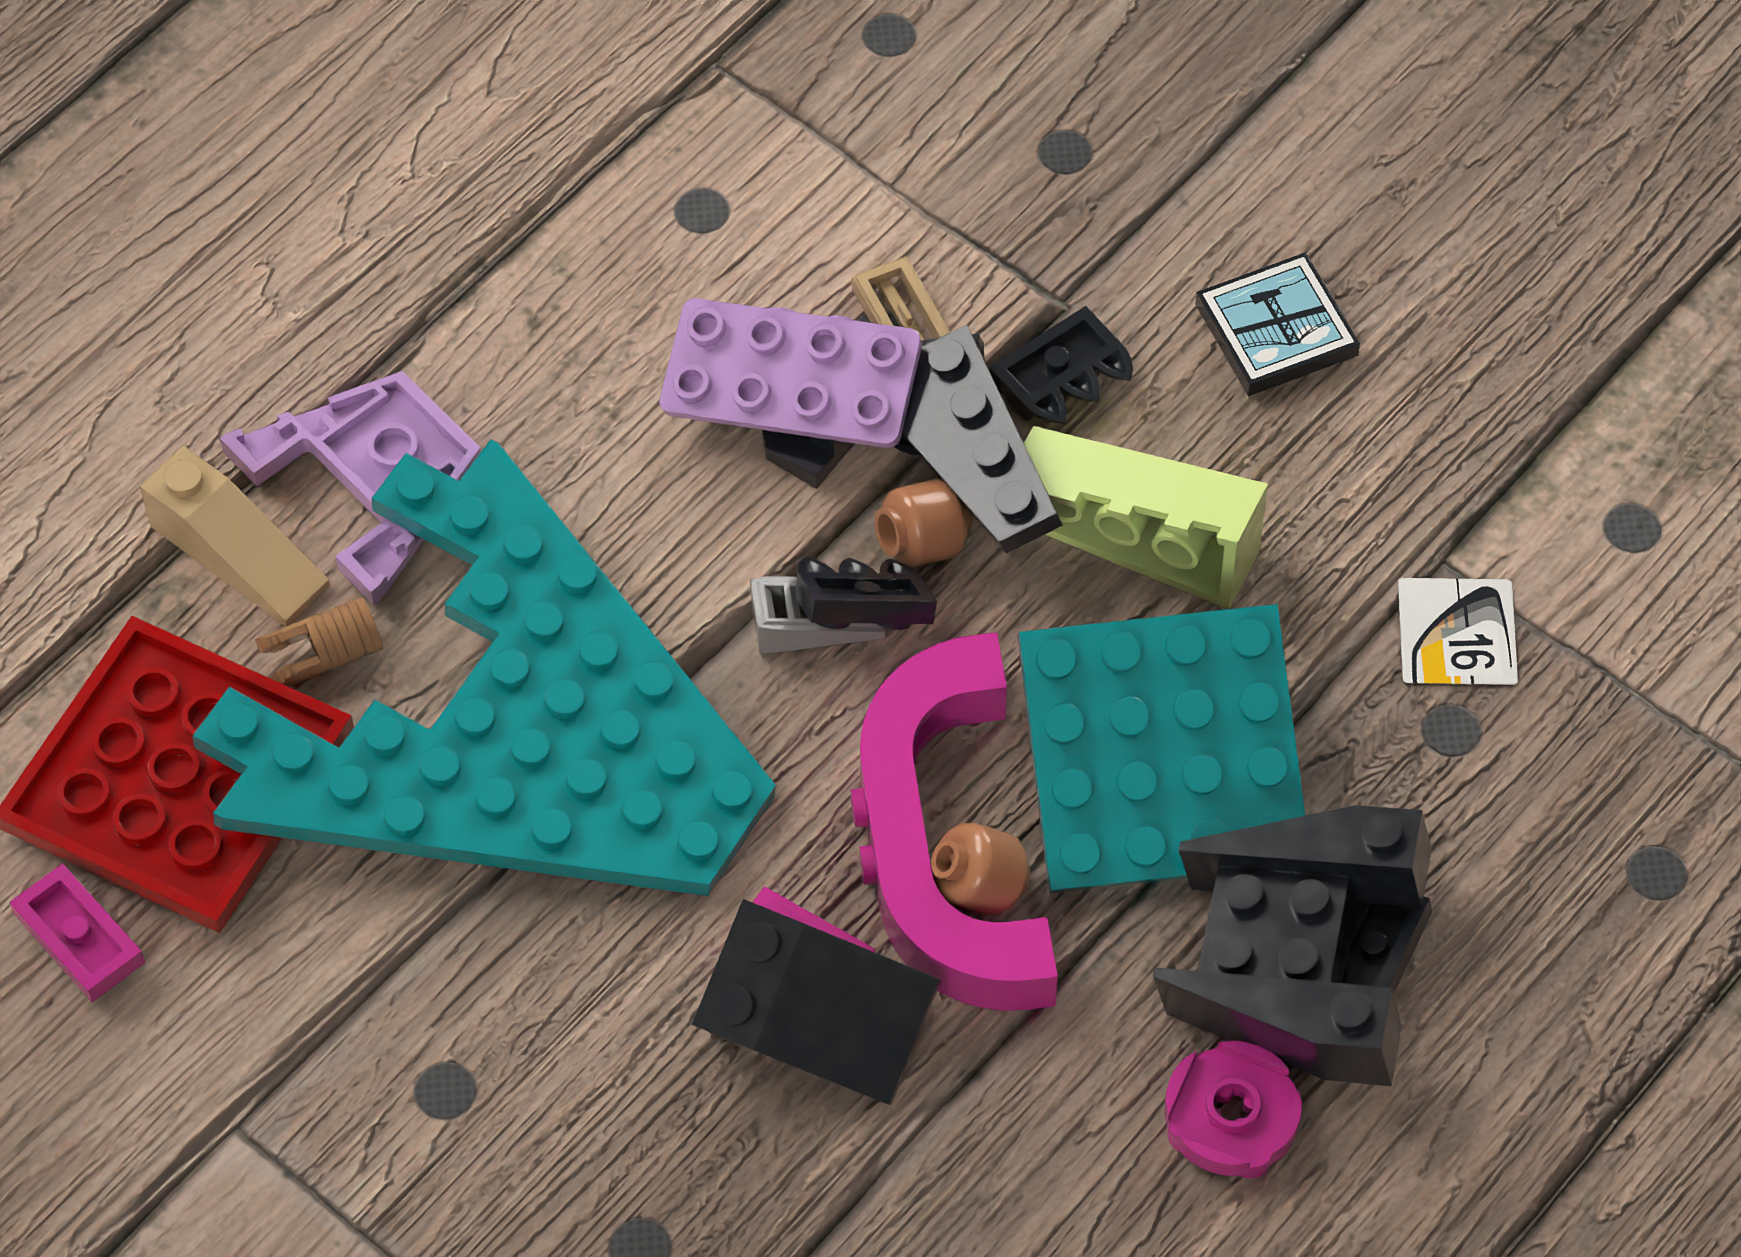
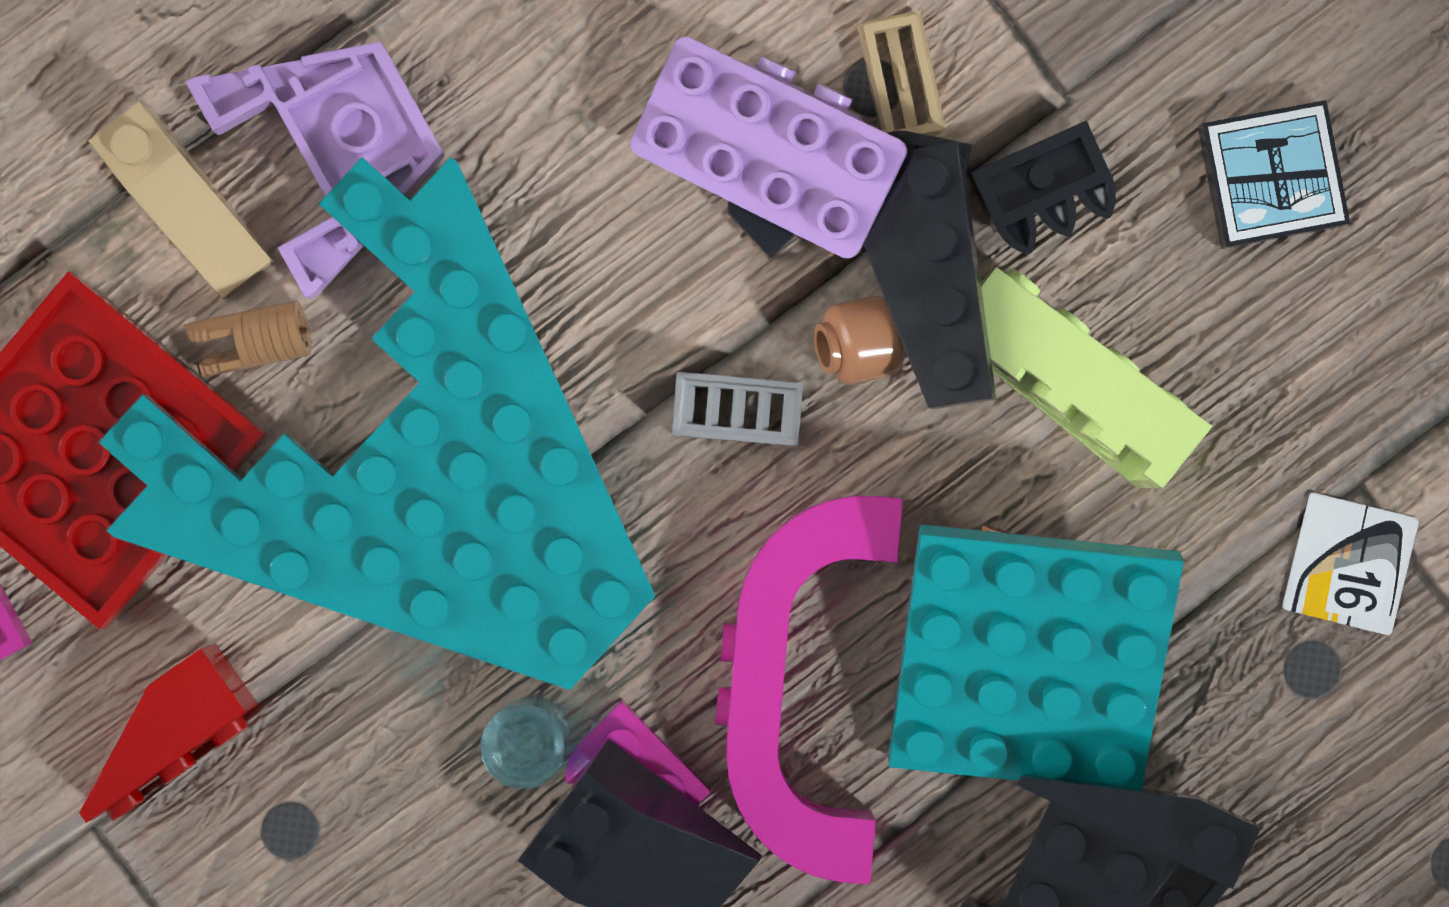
camera: 10 degrees right, 30 degrees up
black plate [794,557,937,630] -> none
nougat head [931,823,1030,915] -> none
none -> red slope [79,644,259,823]
none -> clear light blue wheel [480,695,571,789]

